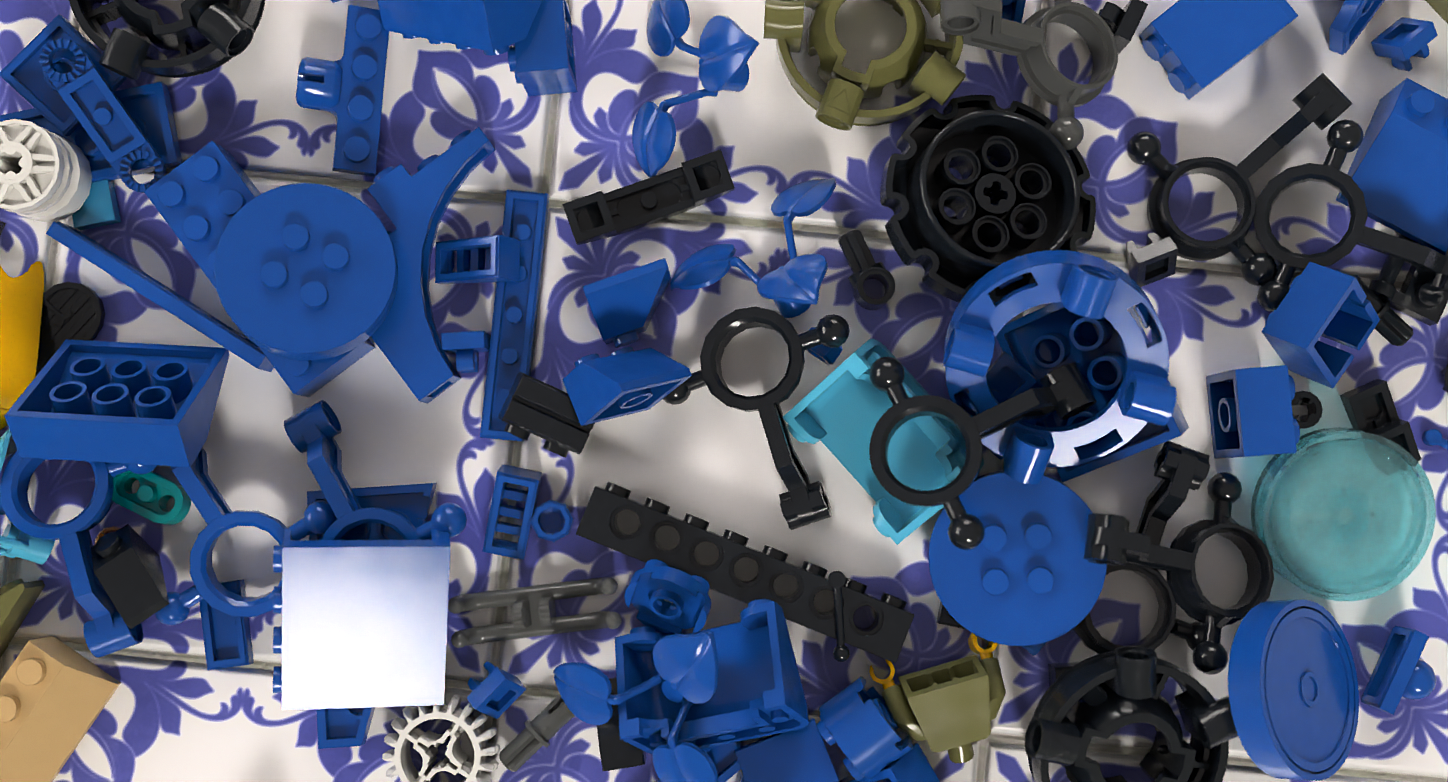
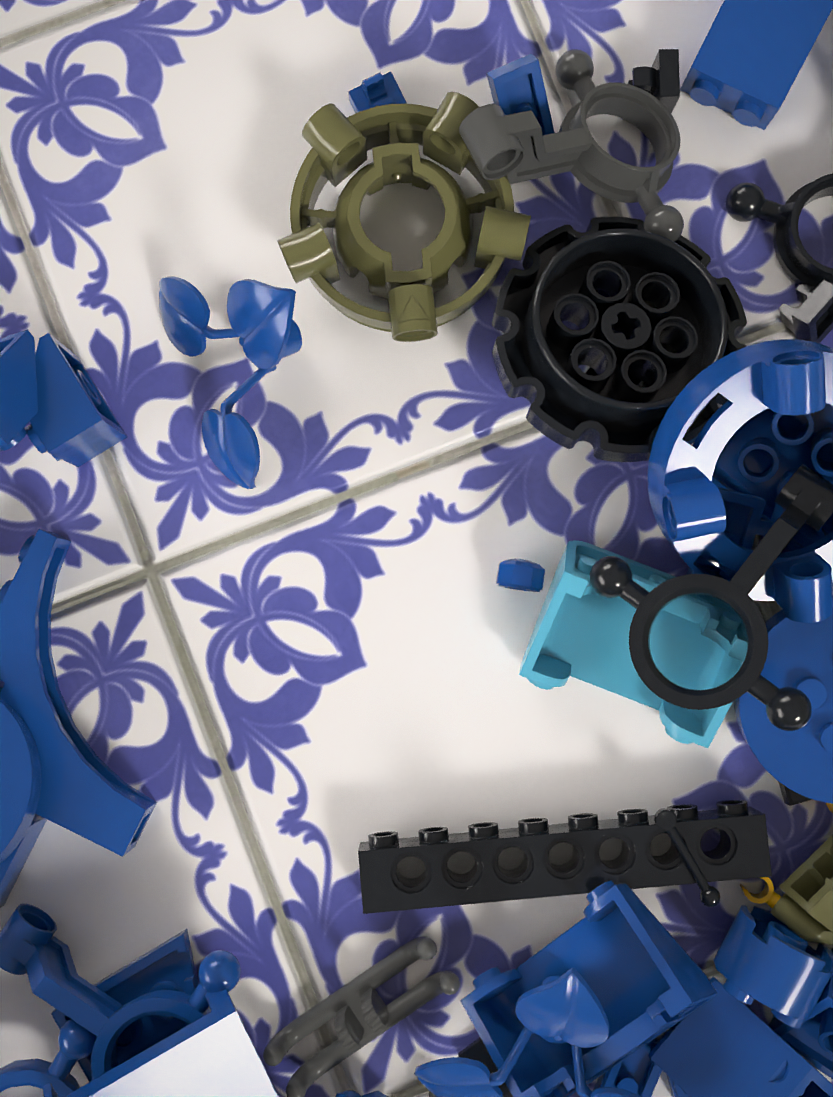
camera: 30 degrees left, 0 degrees up
blue slope [435,235,520,284] -> none
blue tile [441,331,491,373] -> none
blue tile [480,190,550,442] -> none
blue slope [482,465,542,560] -> none
black brick [498,372,595,458] -> none
blue tile [531,500,575,542] -> none
black slope [562,149,735,245] -> none
blue slope [562,347,692,426] -> none
blue slope [582,258,671,348] -> none
blue plate [624,559,711,635] -> none
black piece [663,306,850,530] -> none
blue plant [669,178,837,318] -> none
black axle [838,230,895,310] -> none

